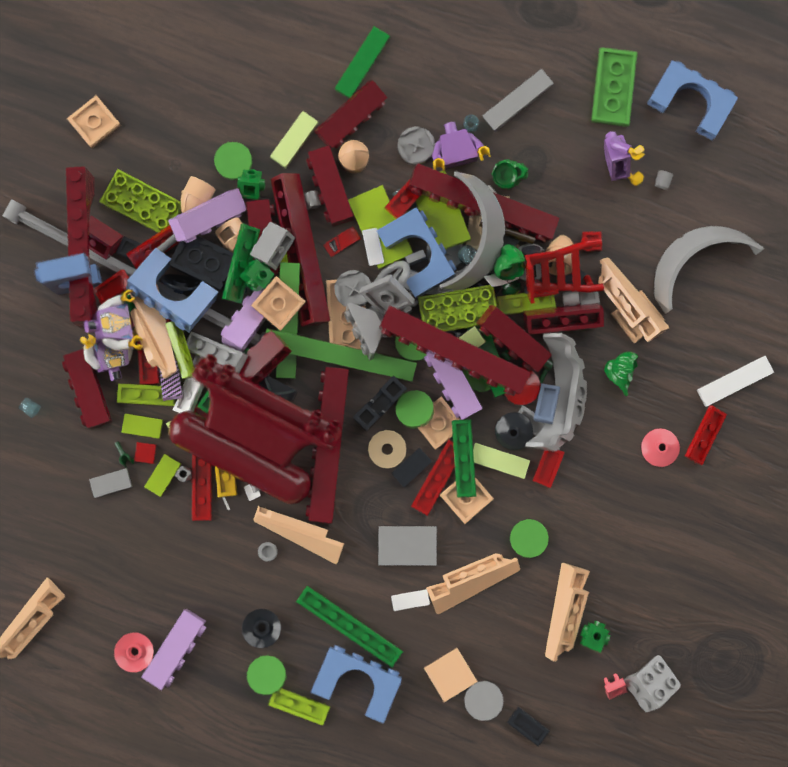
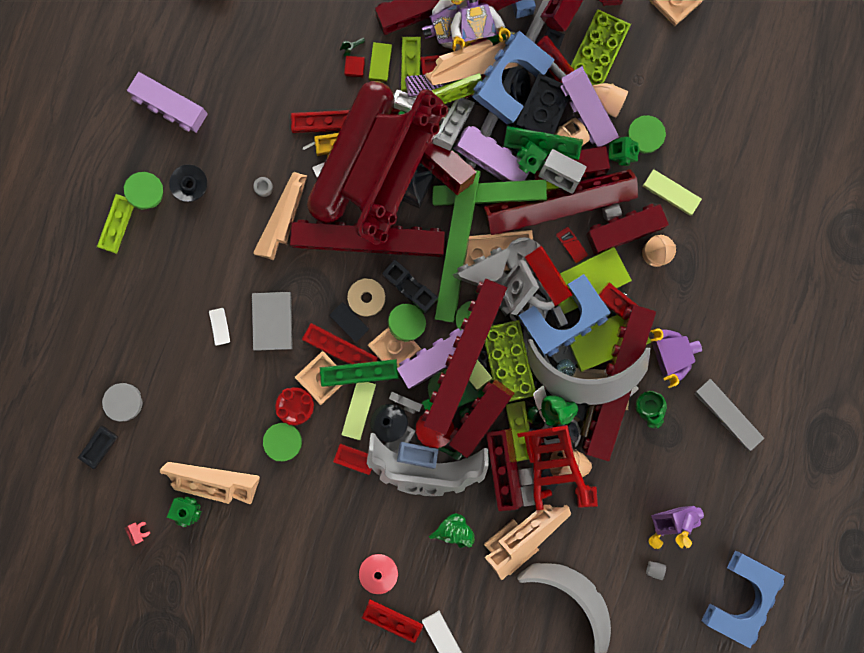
camera: 95 degrees right, 0 degrees up
light grey tile [89,468,133,498] -> none
red tile [93,269,129,305] -> none
coral dish [114,633,154,672] -> none
lime tile [144,454,182,497] -> none
light grey hose [175,466,192,482] -> none
light nougat tile [251,276,306,331] -> none
green tile [296,585,403,667] -> none
medium blue arch [311,645,402,723] -> none
dark red brick [314,80,388,149] -> none
green tile [335,26,390,98] -> none
white sticker [362,228,384,266] -> none
light grey tile [398,127,435,165] -> none
light nougat tile [424,648,477,702] -> none
light nougat wedge [426,553,520,614] -> none
clear light blue hose [463,114,479,132] -> none
bright green tile [591,48,637,126] -> none
light grey bracket [624,655,681,712] -> none
none -> red dish [275,387,314,425]
none -> light grey plate [389,392,422,414]
none -> red tile [525,246,573,306]

